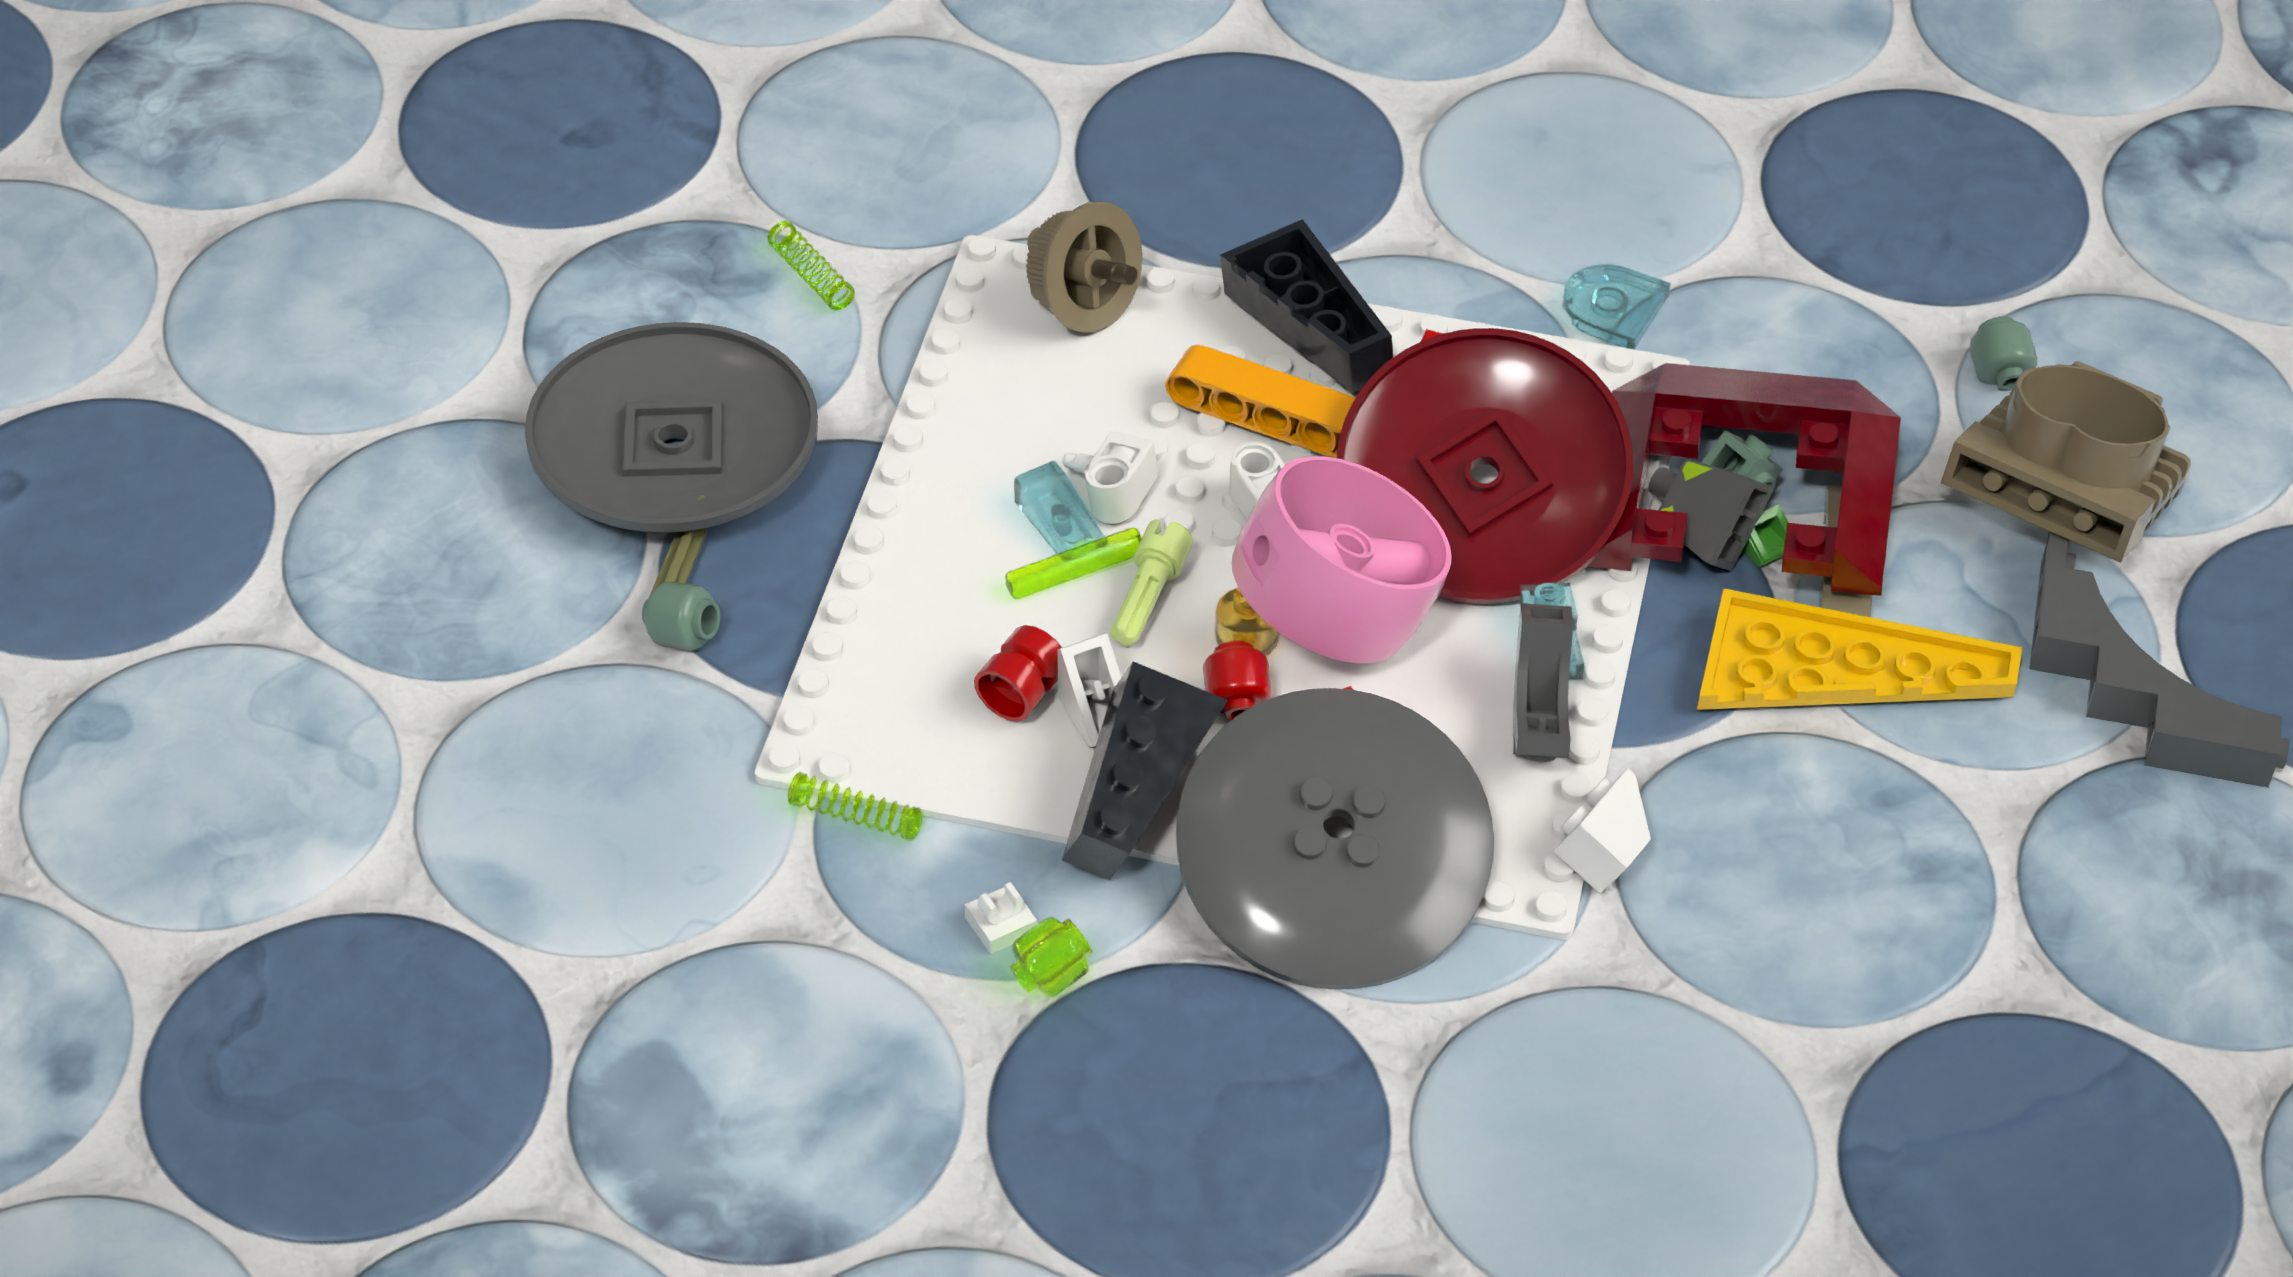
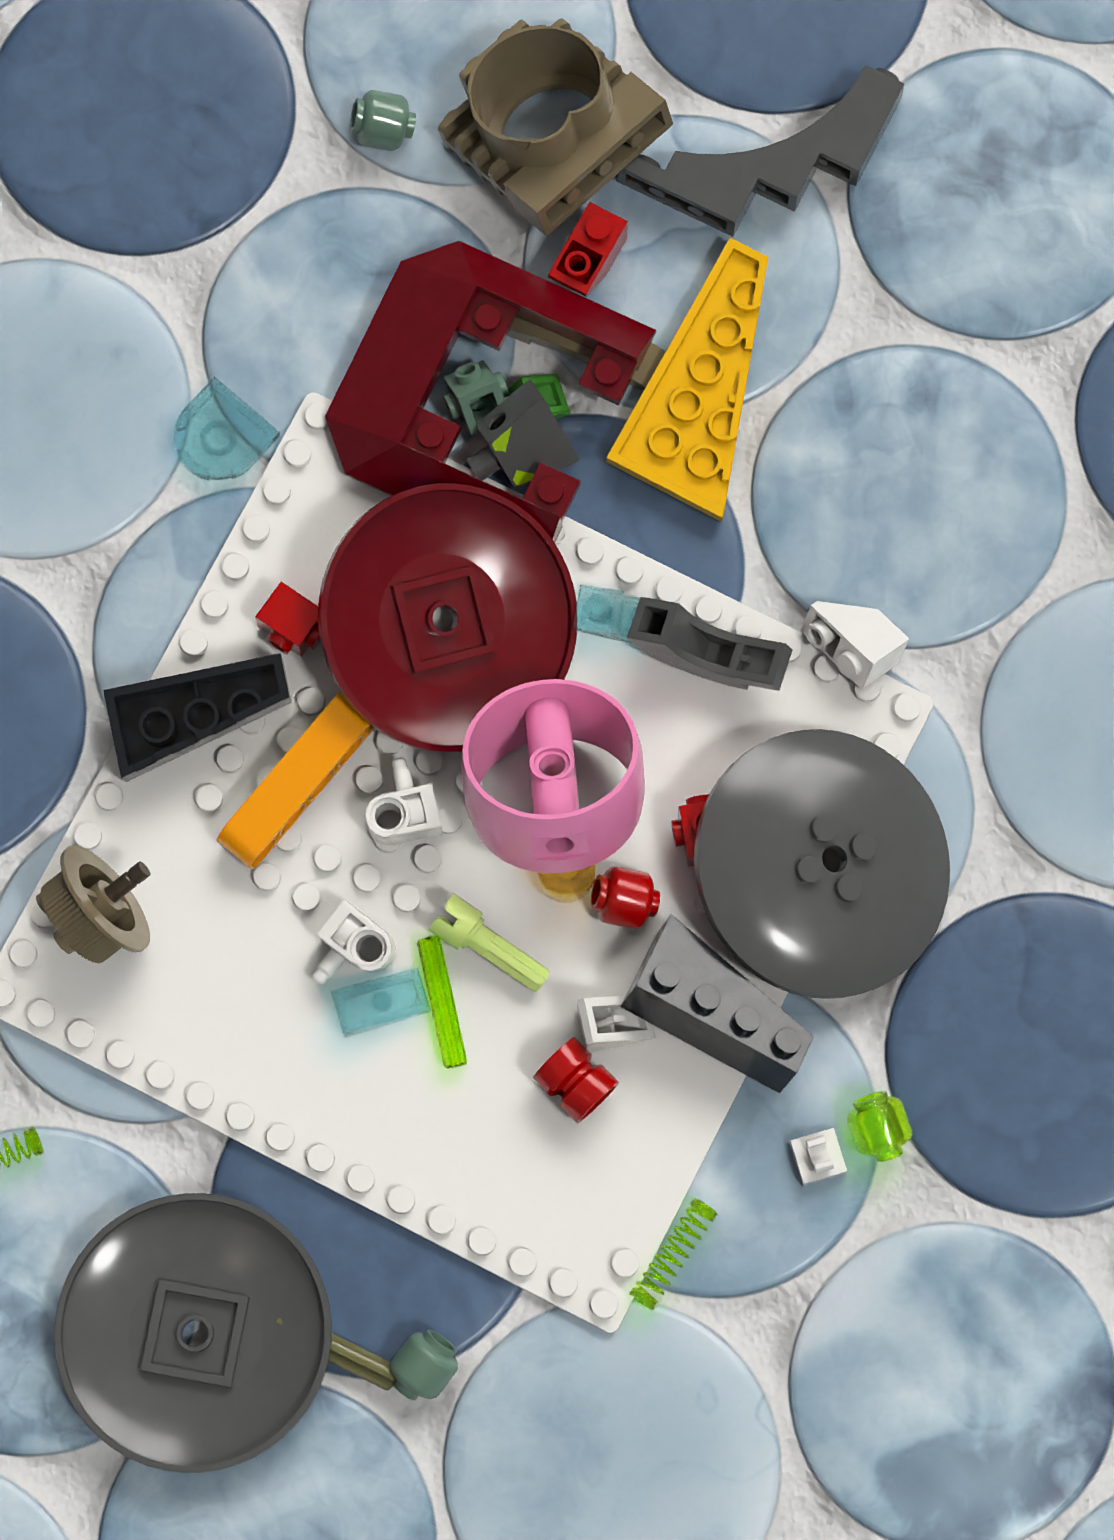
camera: 75 degrees left, 30 degrees up
none -> red slope [548,201,628,297]

